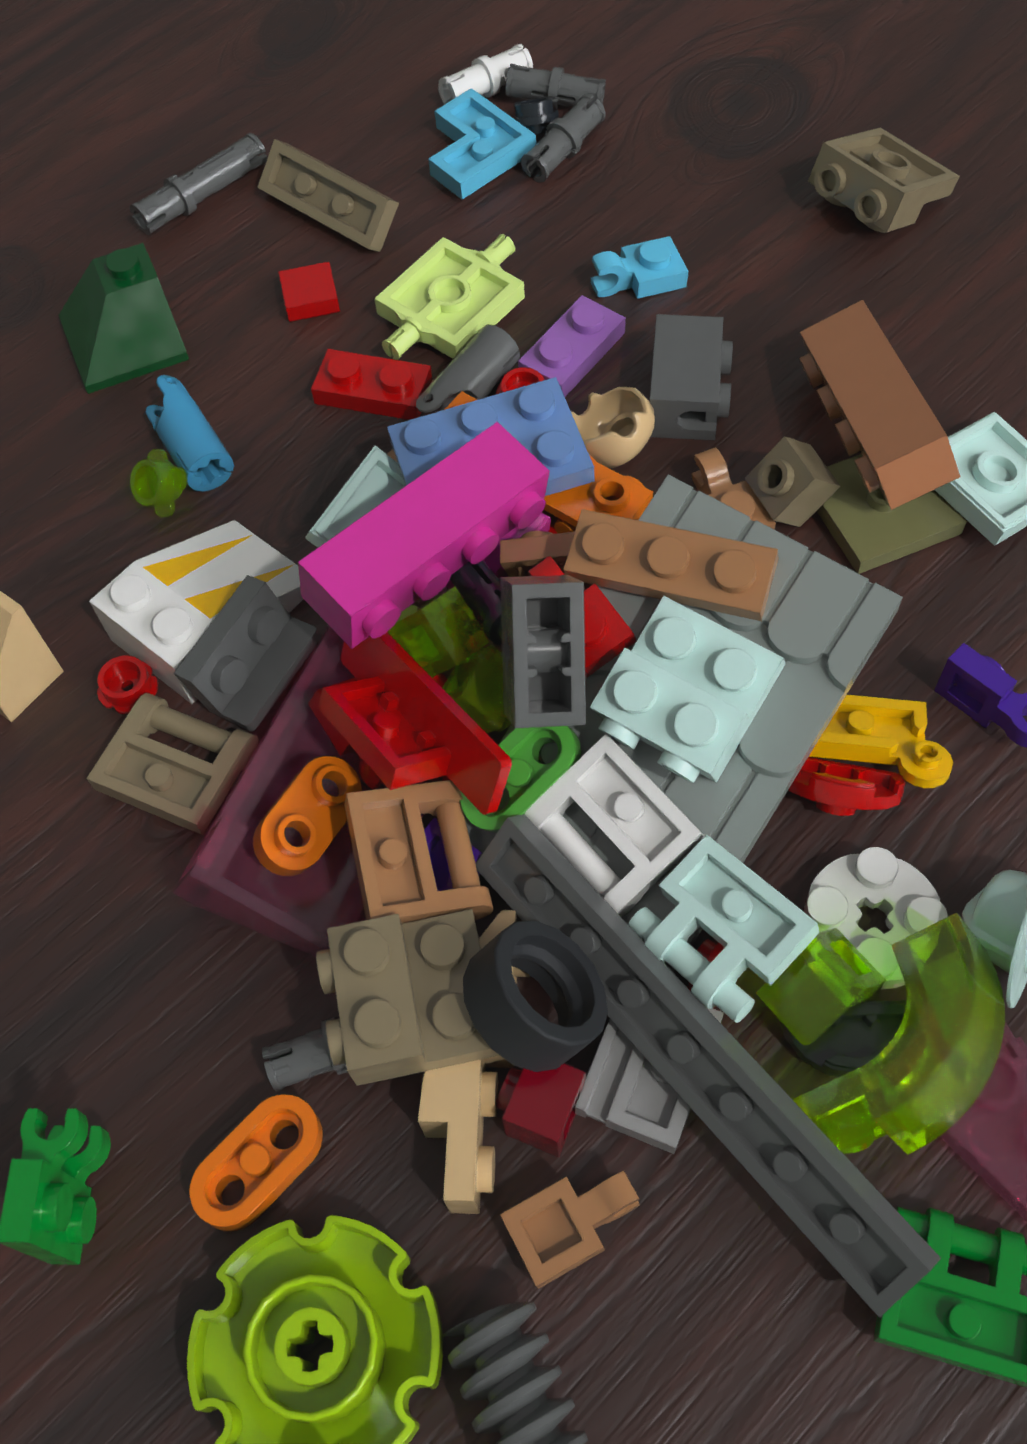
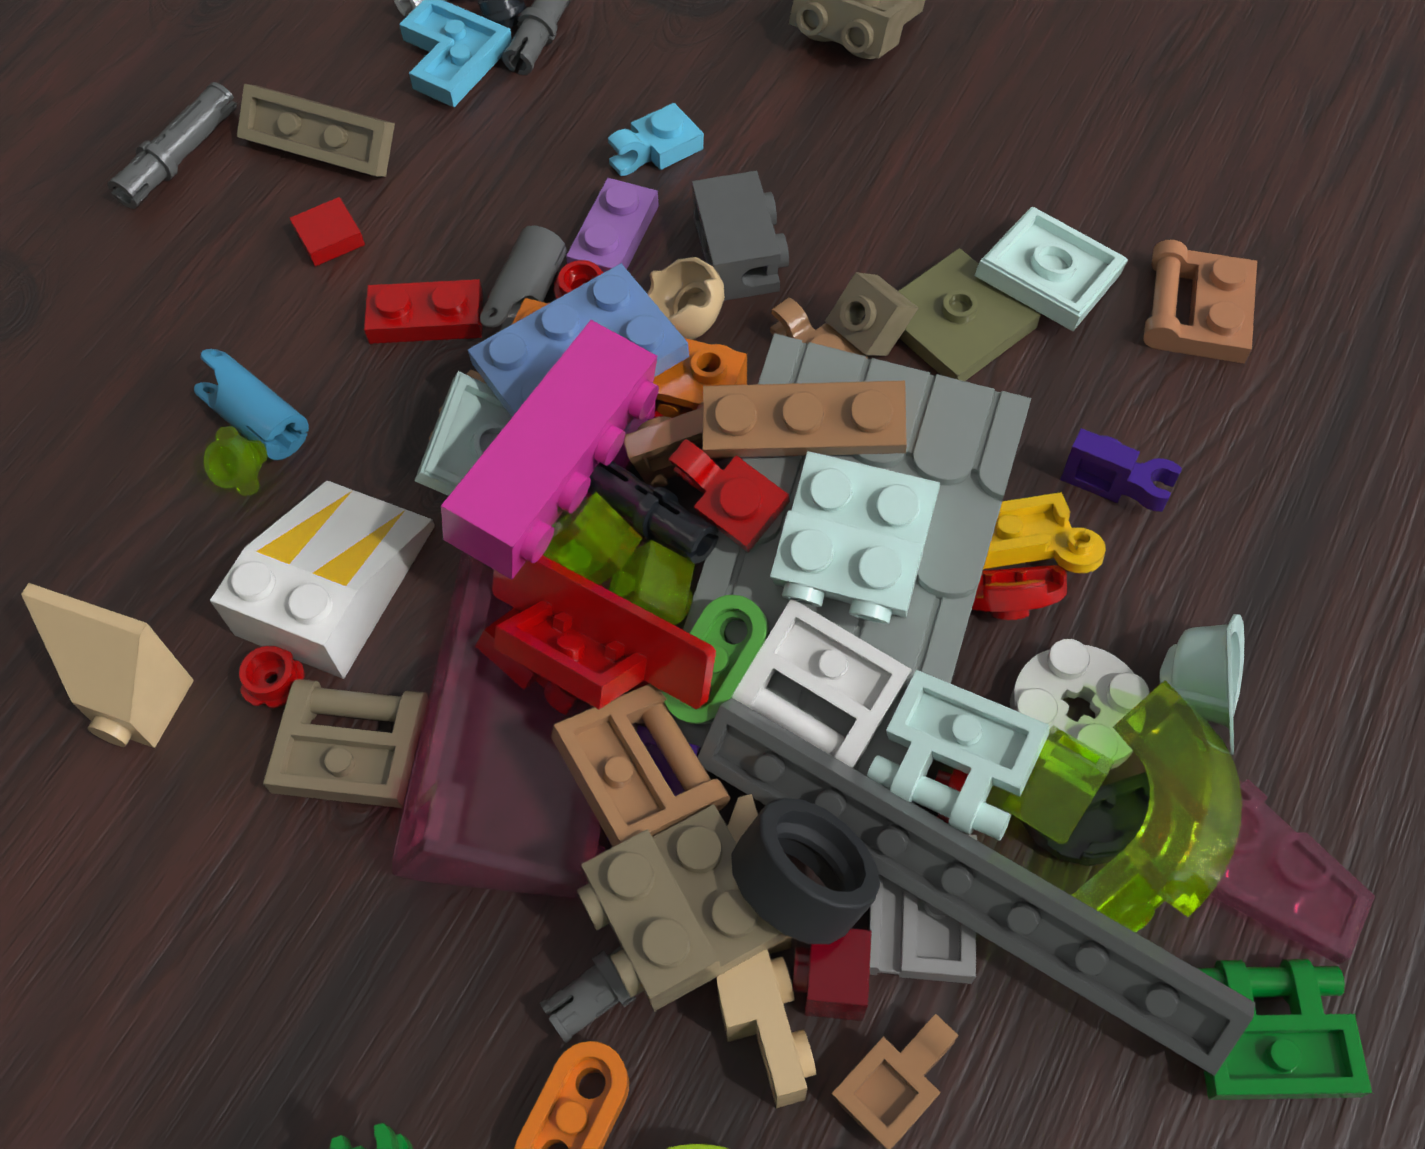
camera: 20 degrees left, 0 degrees up
dark green slope [59,243,189,394] -> none
dark grey bracket [174,575,321,731] -> none
orange plate [253,756,362,876] -> none
yellowish green plate [374,234,525,360] -> none
dark grey brick [500,575,586,728] -> none
nougat brick [799,300,961,510] -> none

